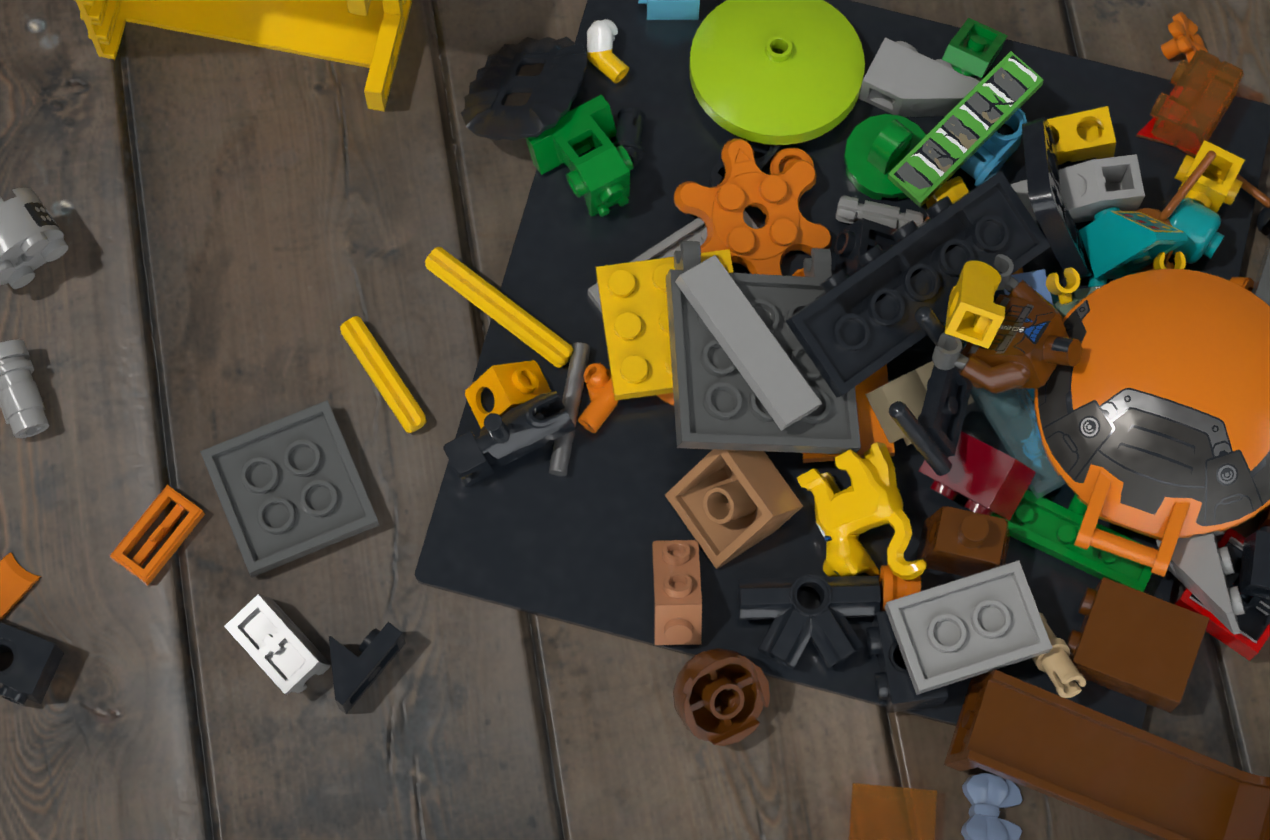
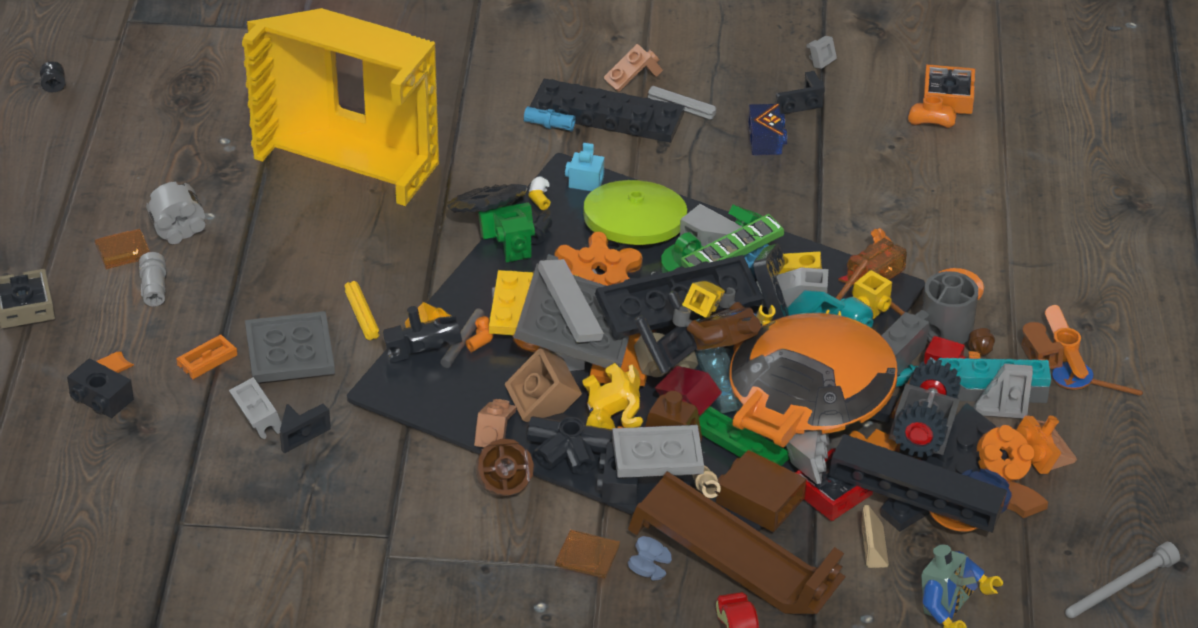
camera: 15 degrees right, 30 degrees down
yellow axle [425,247,573,368] -> none

